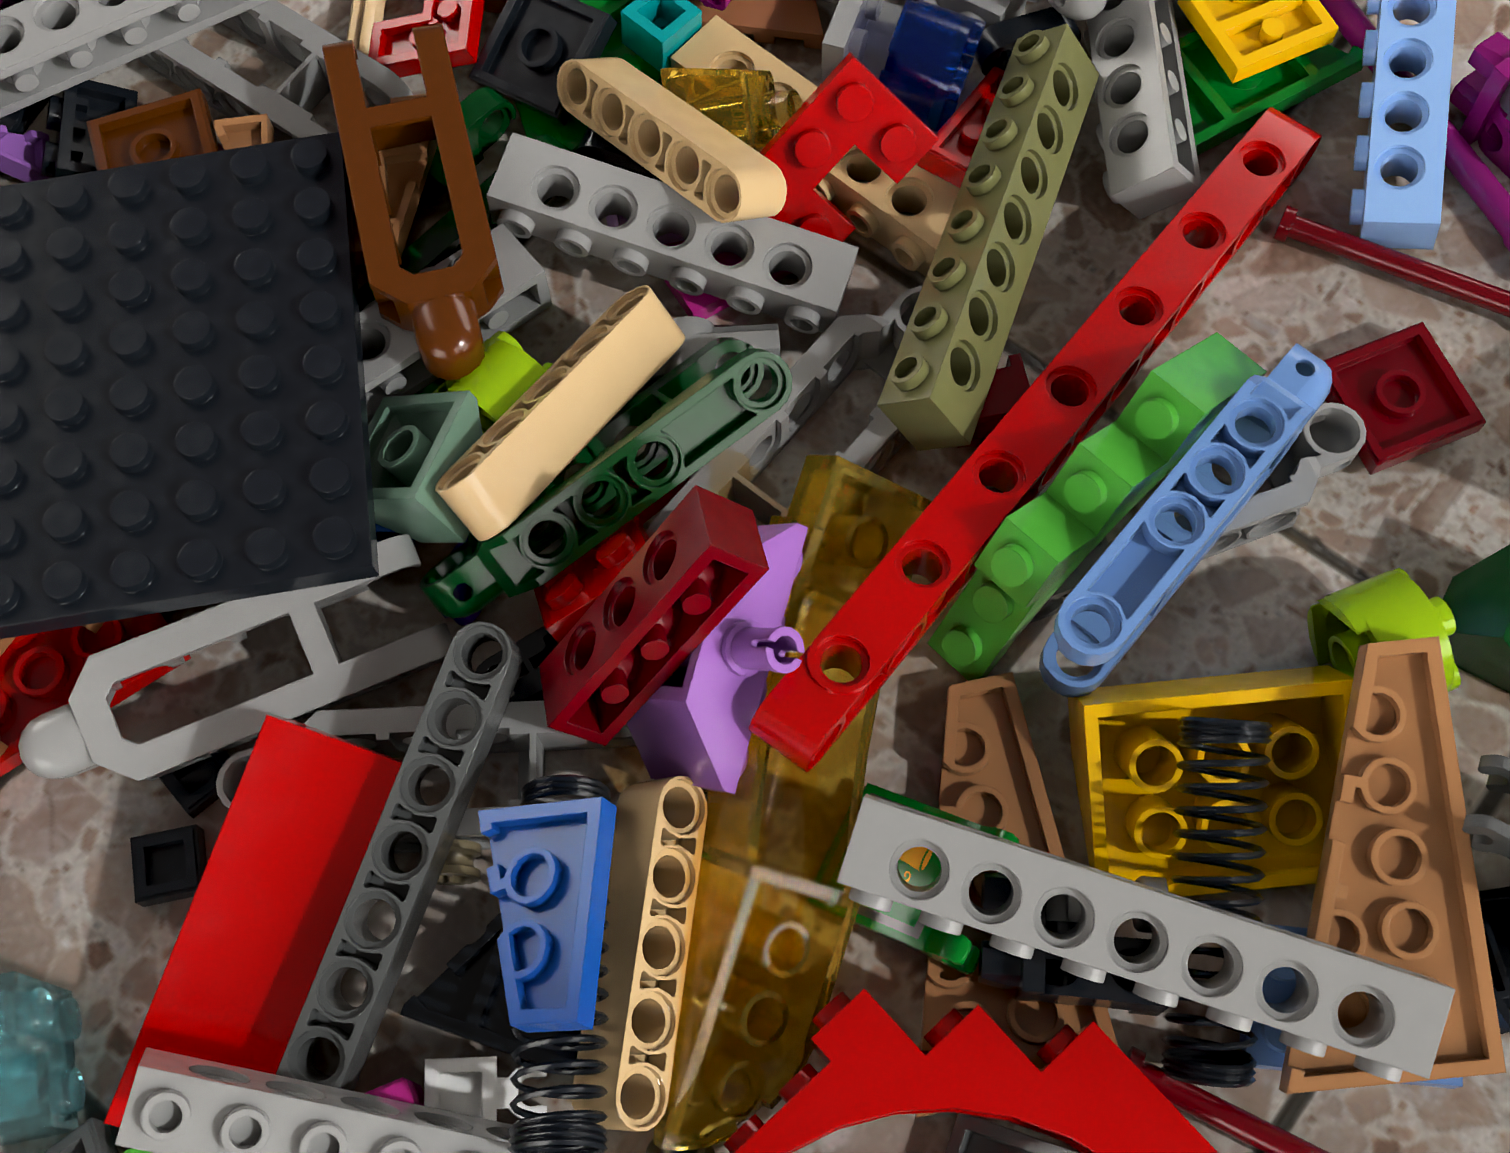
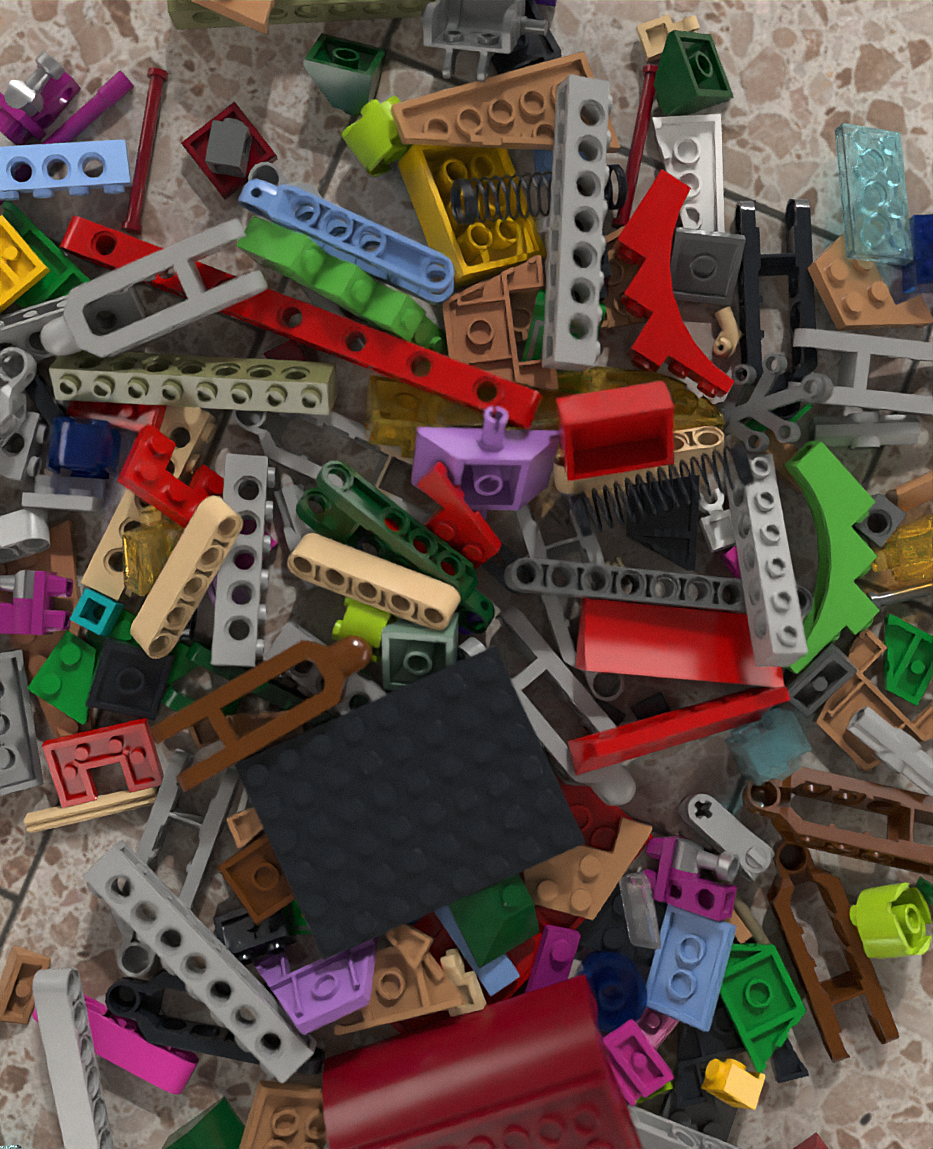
camera: 110 degrees left, 20 degrees up
blue wing [478,797,617,1033] -> none
dark red brick [539,485,769,746] -> none
none -> light grey piece [41,219,268,357]
none -> dark grey brick [205,118,252,178]
none -> nougat wing [442,255,559,392]
none -> red piece [556,381,674,481]
none -> red arch [567,686,790,776]

